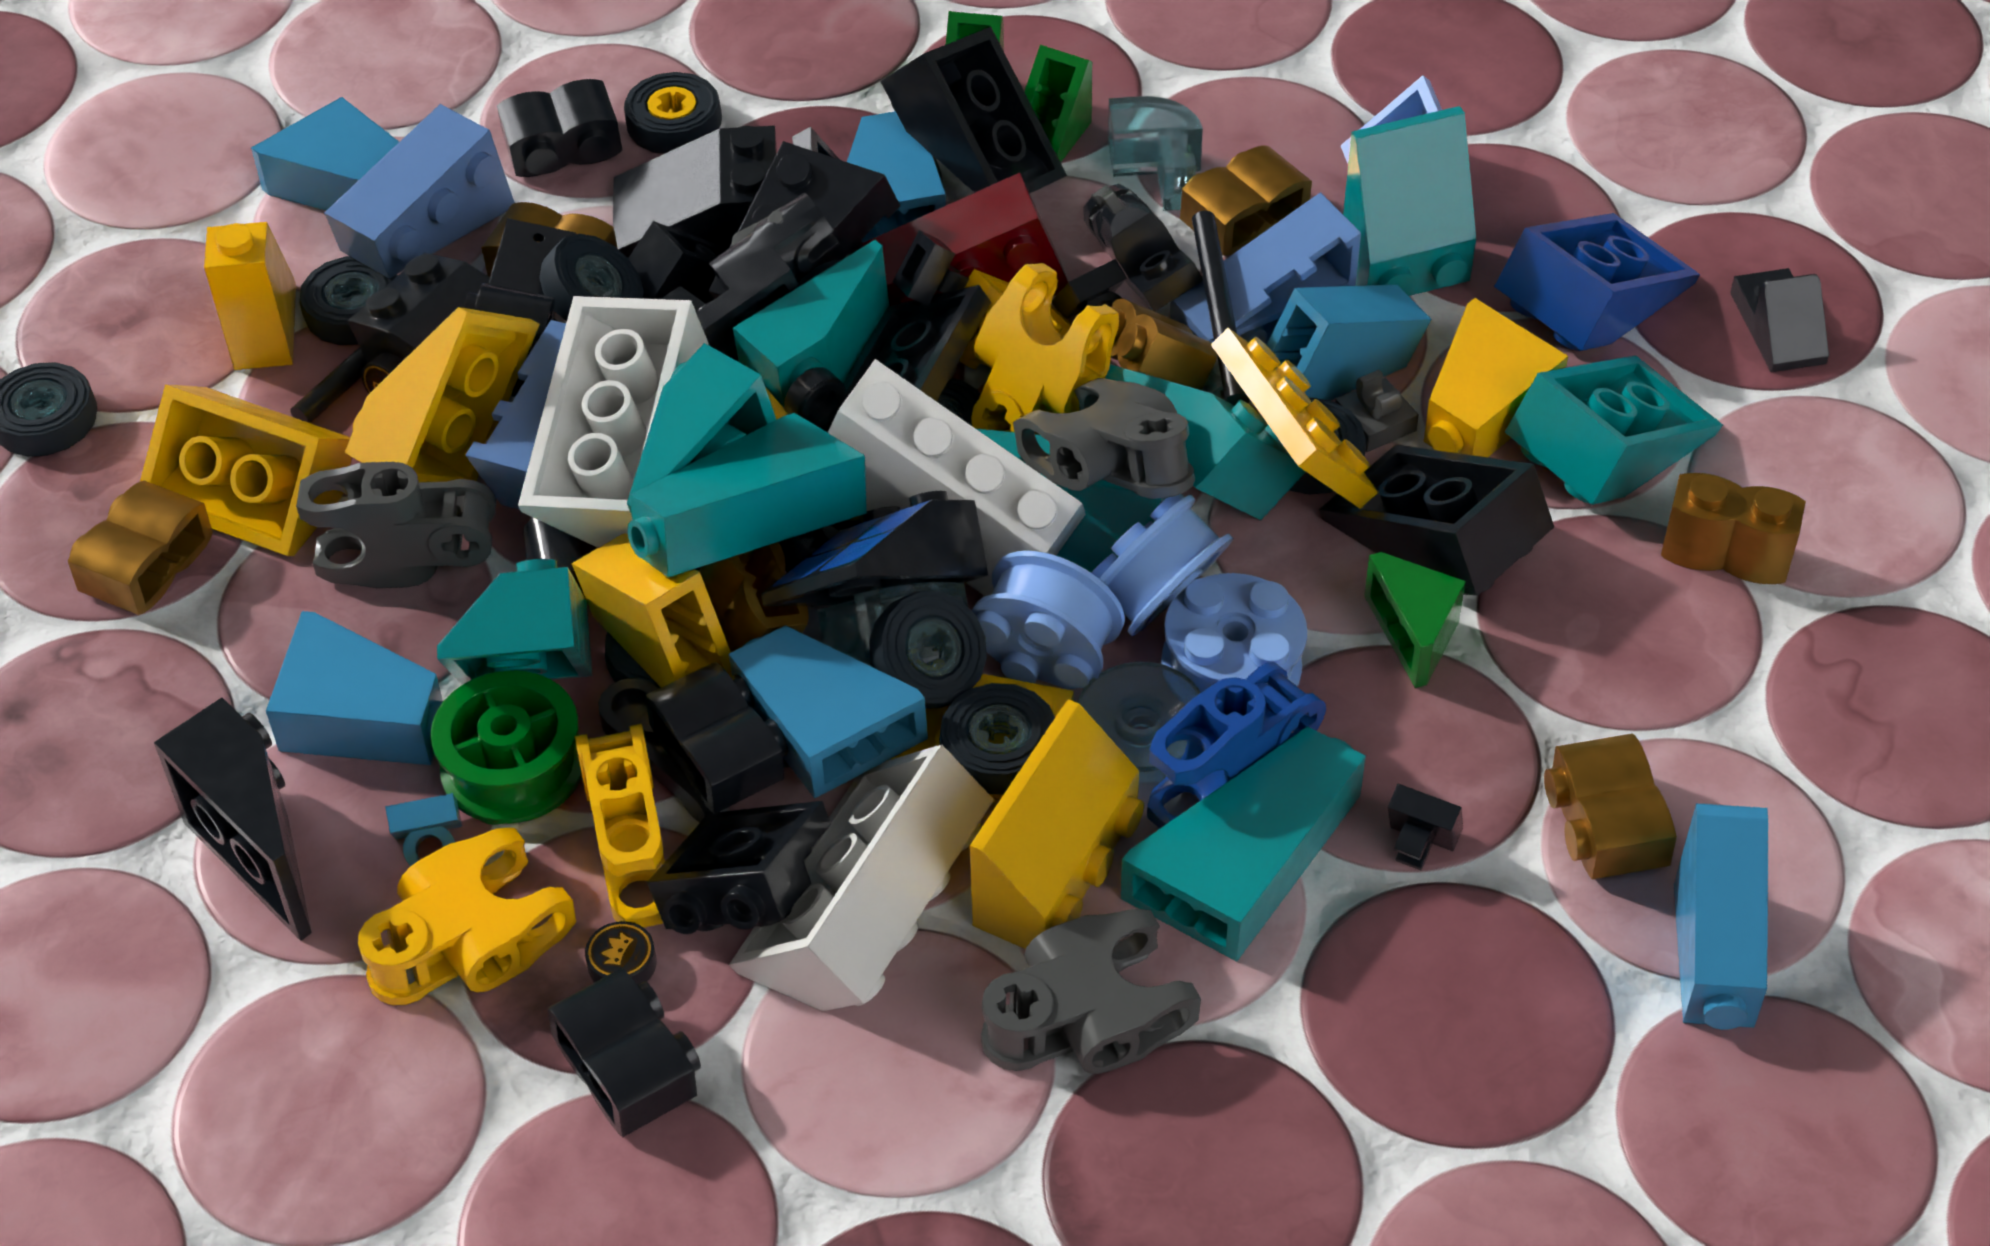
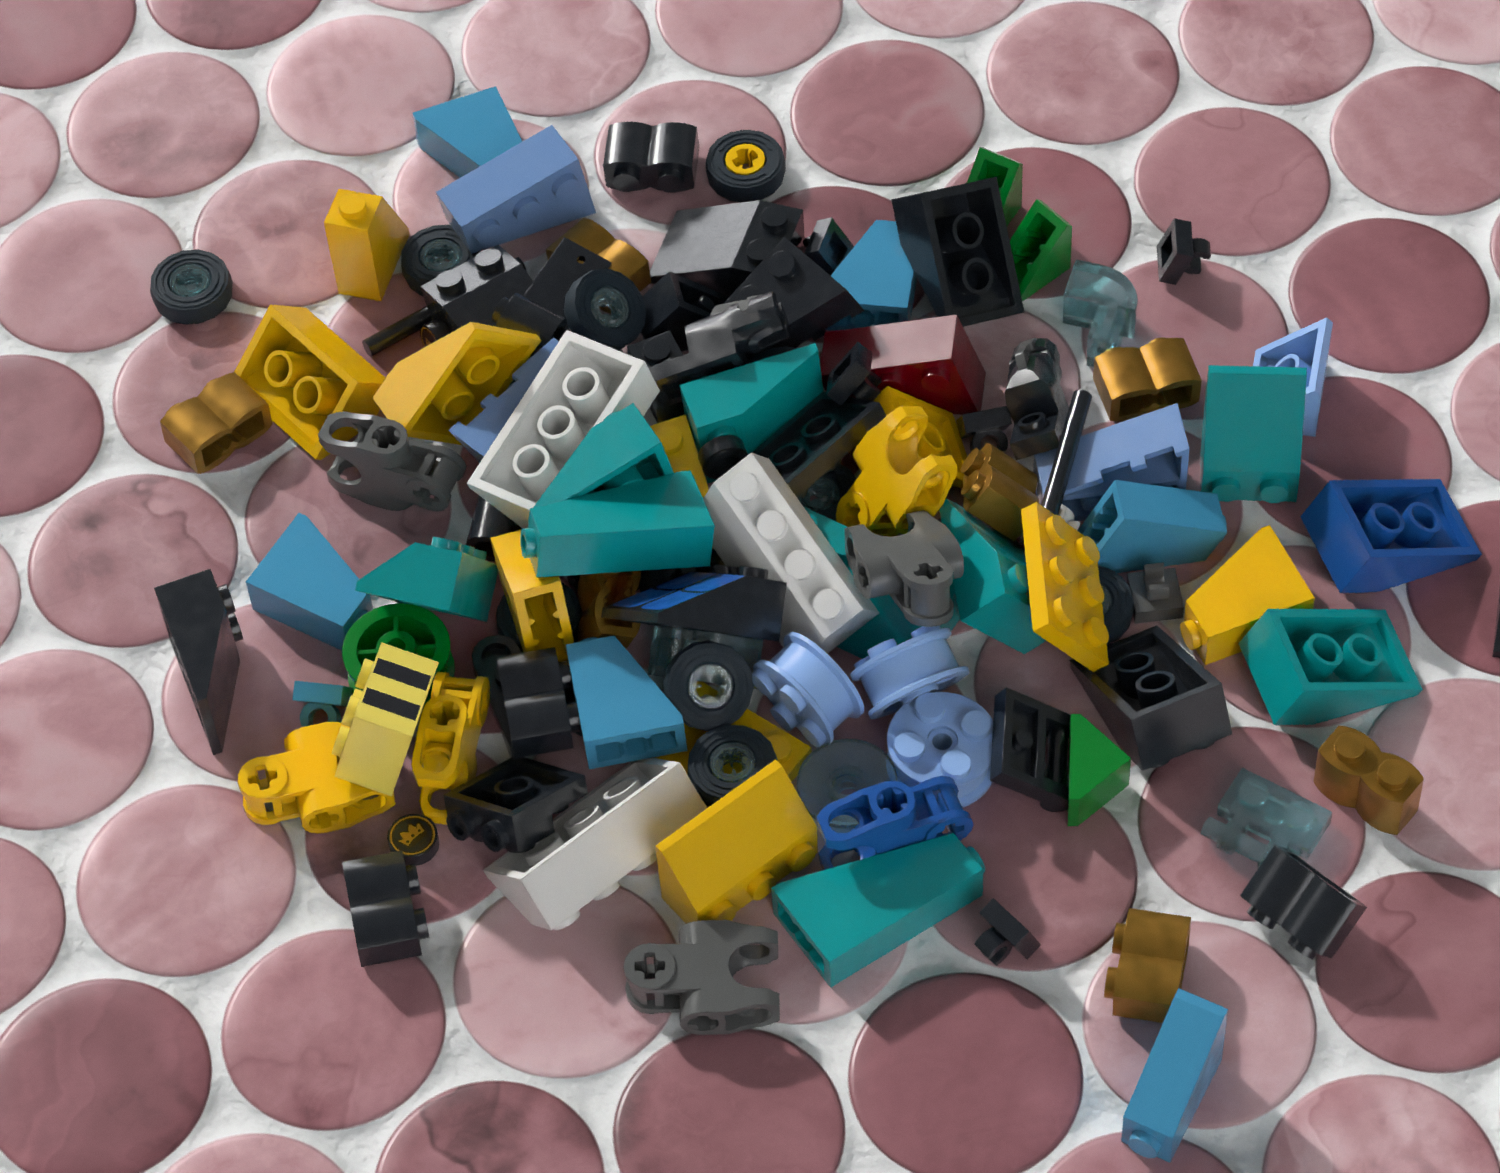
camera: 25 degrees right, 5 degrees up
none -> light yellow brick [331,642,439,796]
none -> black plate [990,687,1071,812]
none -> black tile [1156,218,1211,285]
none -> clear light blue plate [1201,768,1333,869]
none -> black brick [1240,845,1367,960]

